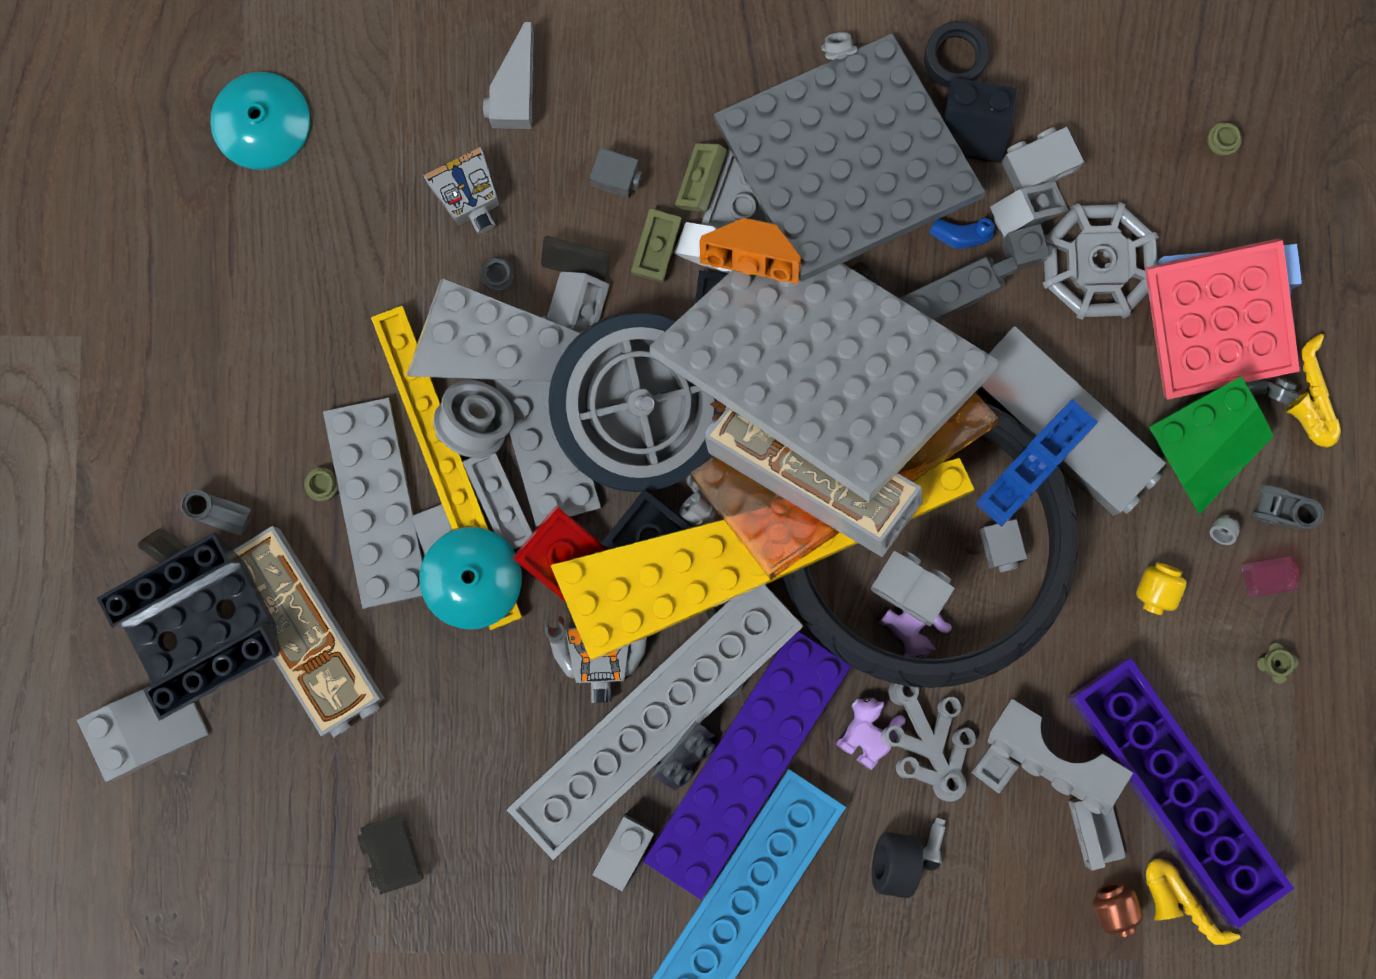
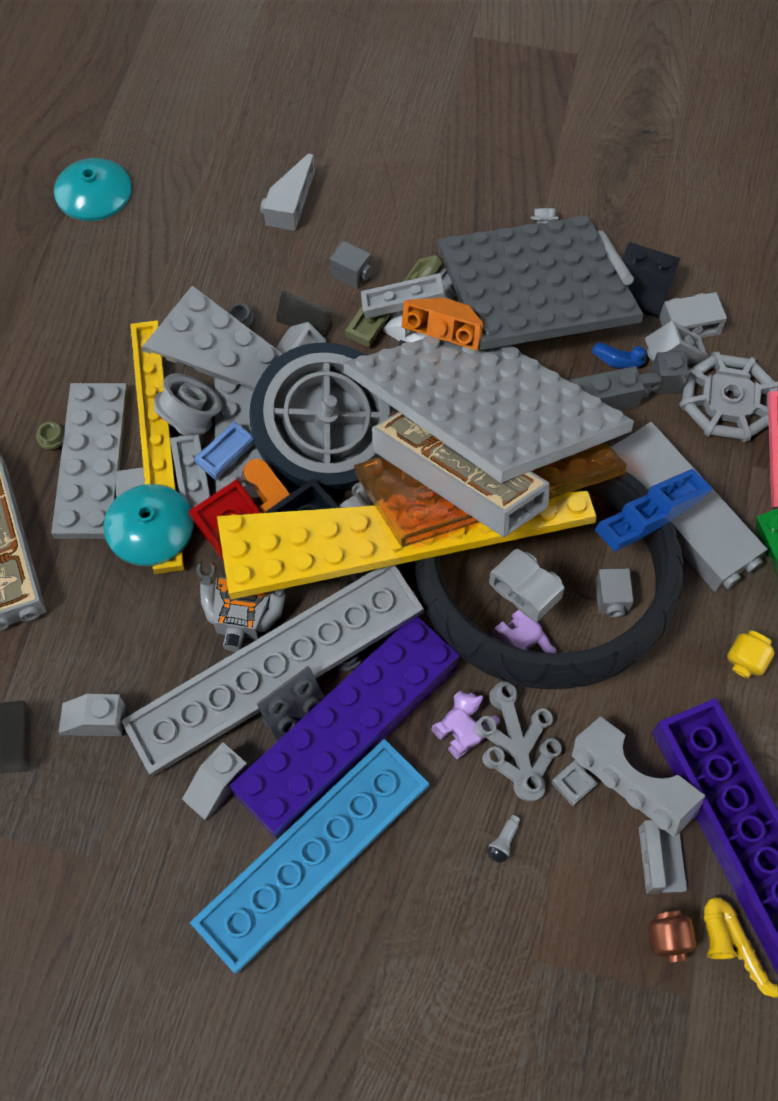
camera: 10 degrees right, 20 degrees down
torso [423,147,500,234] -> none
black tyre [872,832,923,898] -> none
black tyre [924,21,989,88] -> none
none -> light grey slope [59,694,126,736]
none -> medium blue tile [194,421,255,480]
none -> orange leg [241,459,290,513]
none -> light grey plate [361,273,445,319]
none -> light grey bar [597,230,634,285]

